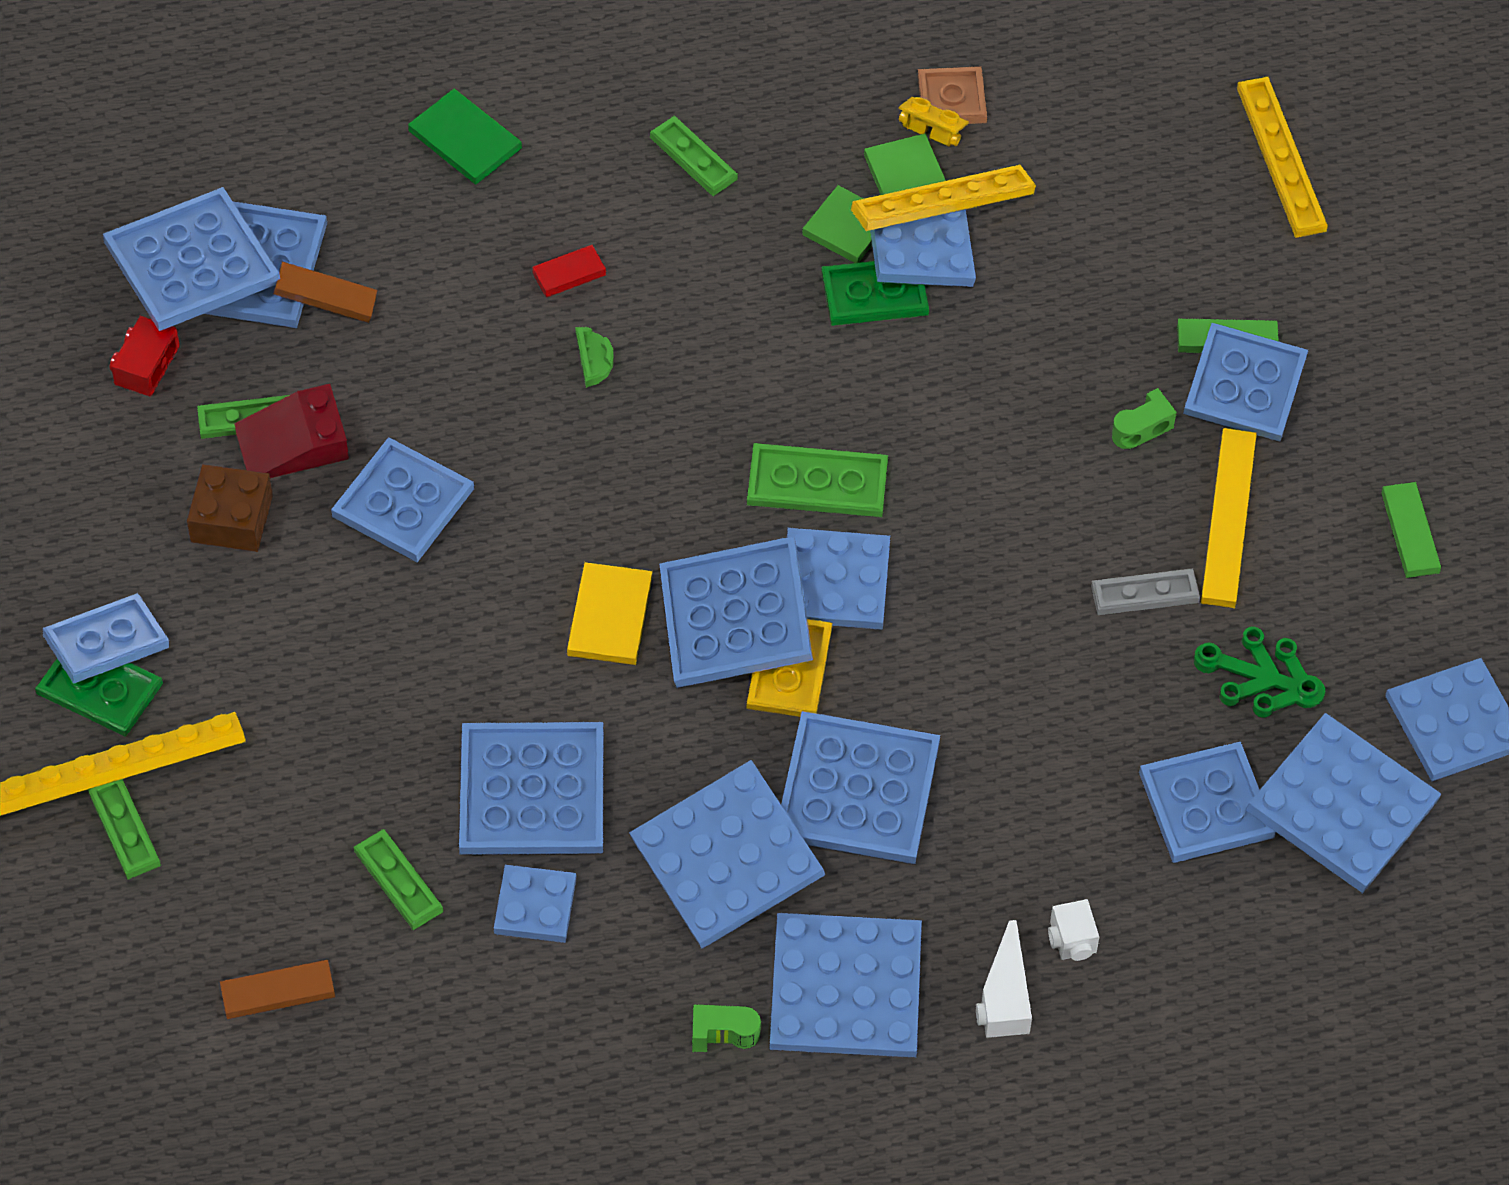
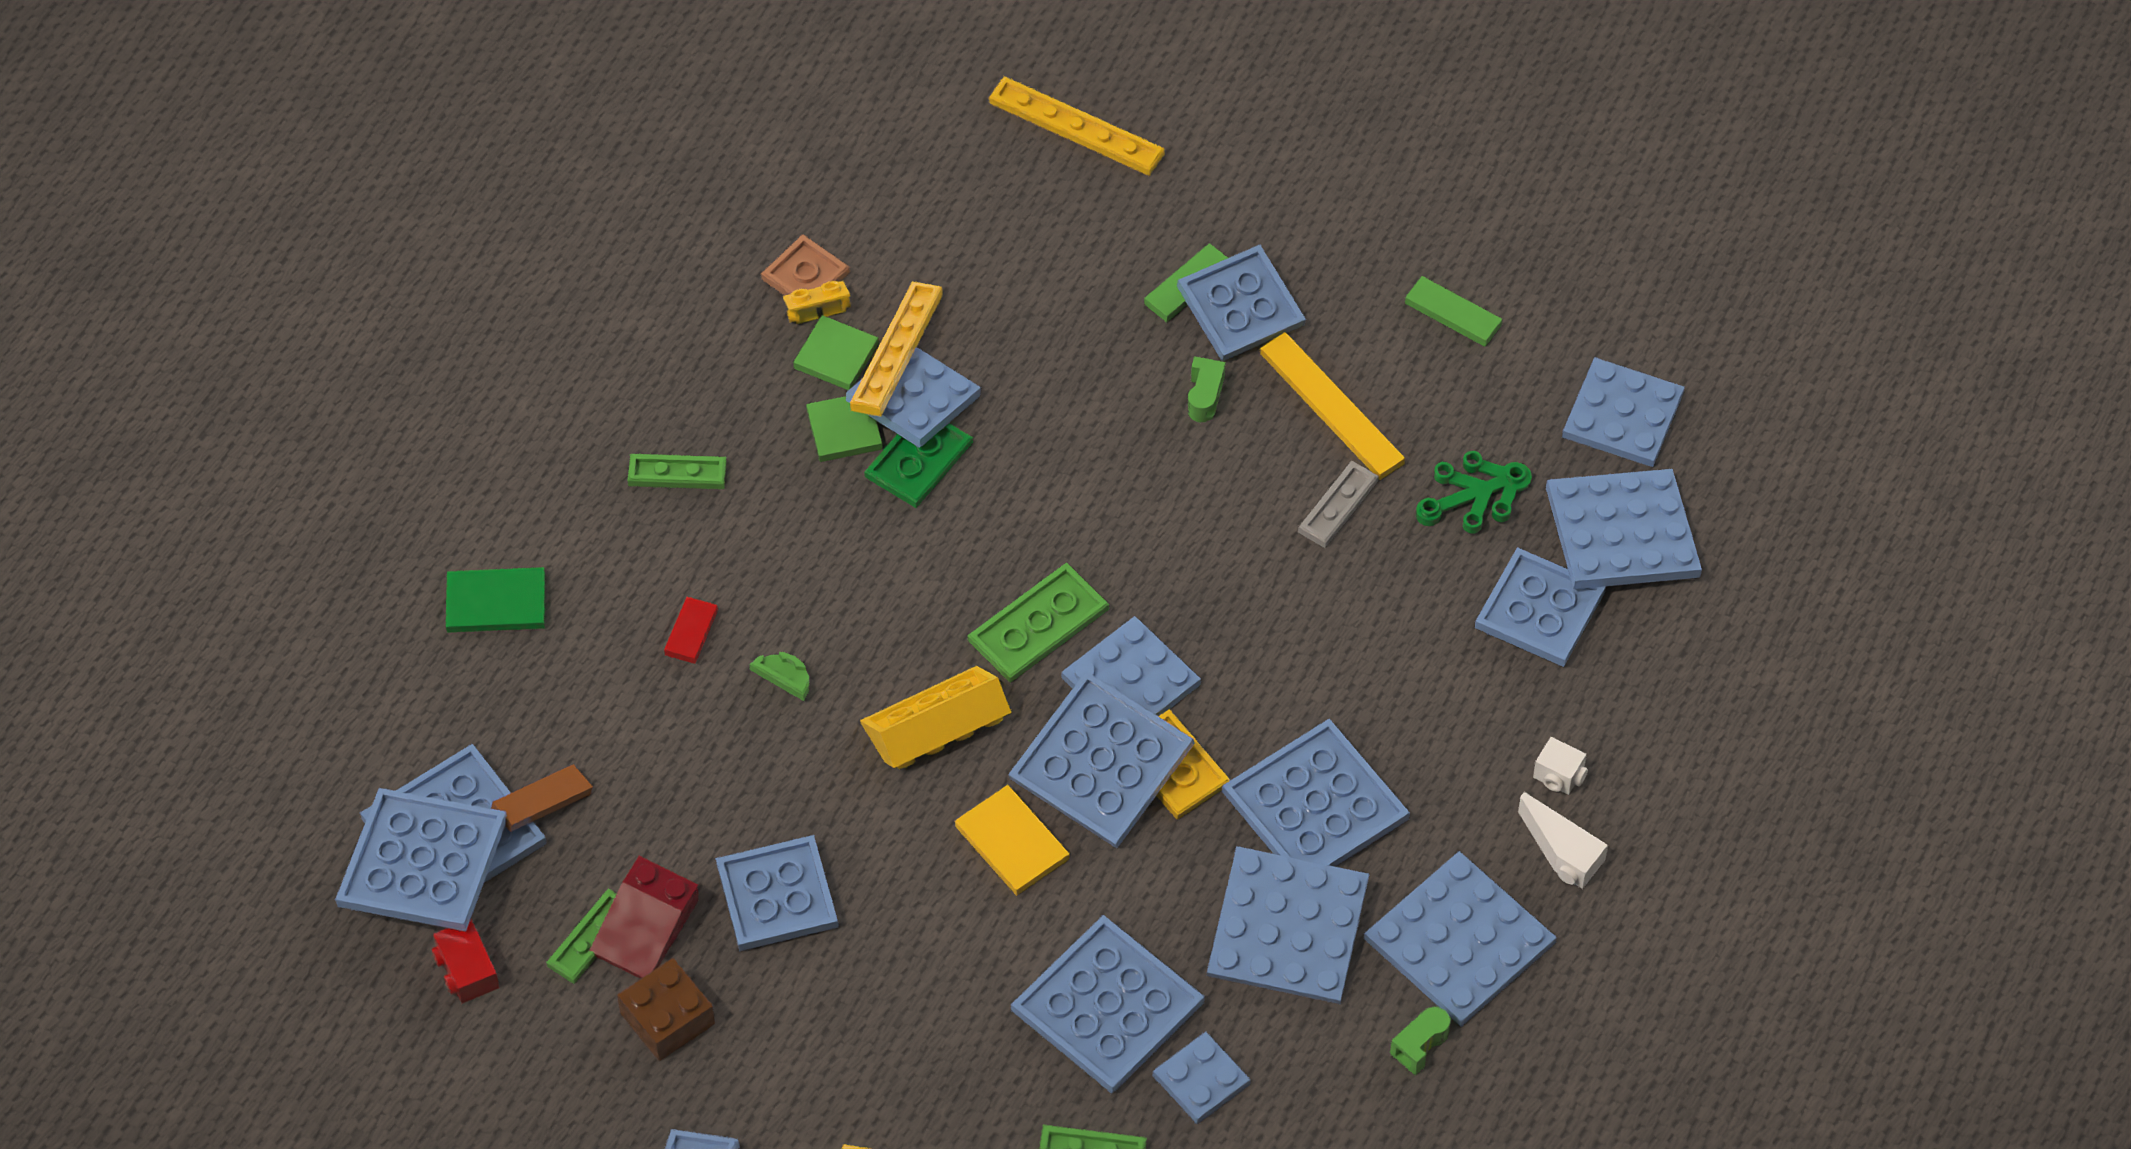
camera: 45 degrees left, 0 degrees up
none -> yellow slope [860,666,1011,769]

